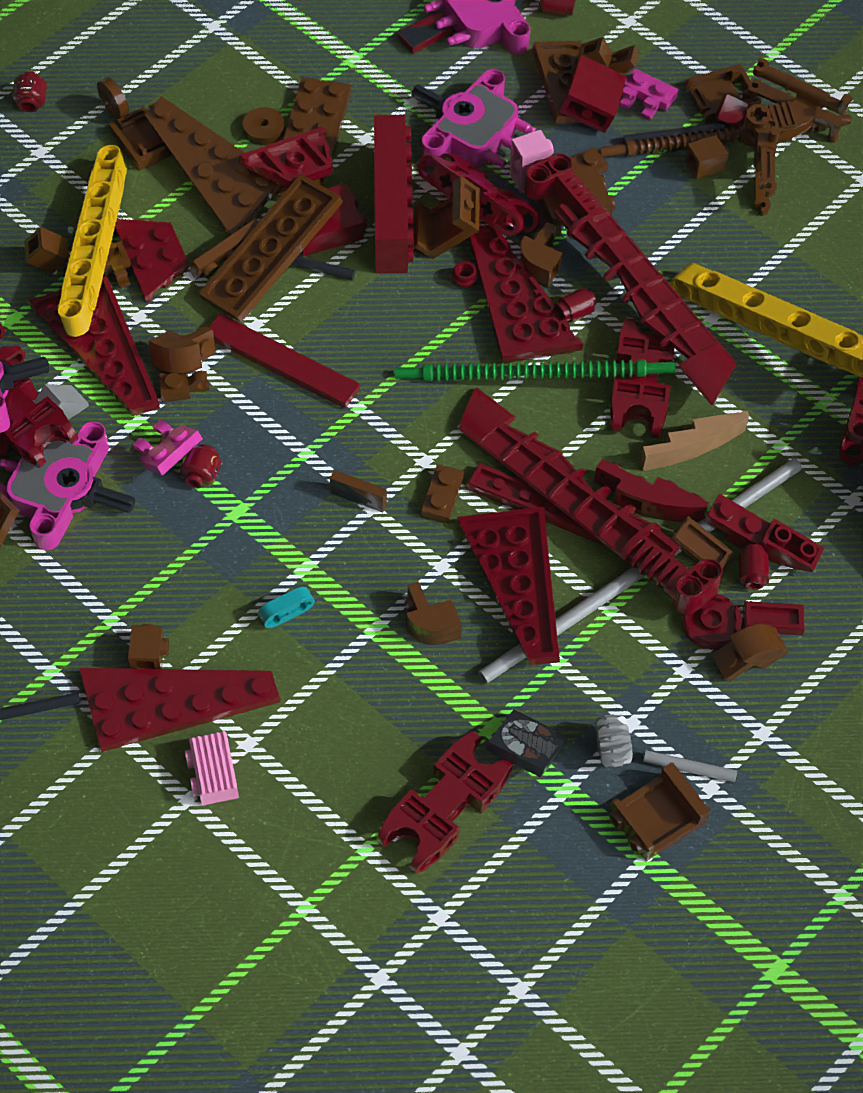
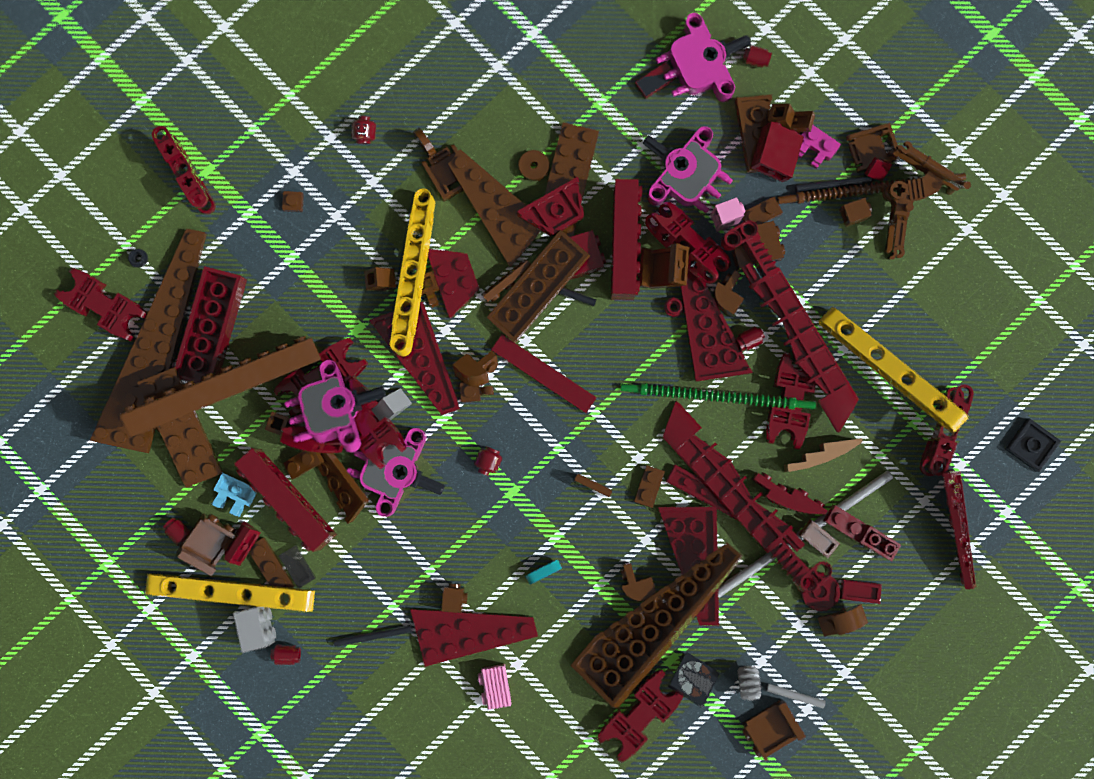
camera: 10 degrees right, 25 degrees up
dark pink plate [132,420,203,475] -> none
dark red brick [739,544,769,590] -> none
none -> reddish brown wedge [571,543,743,707]

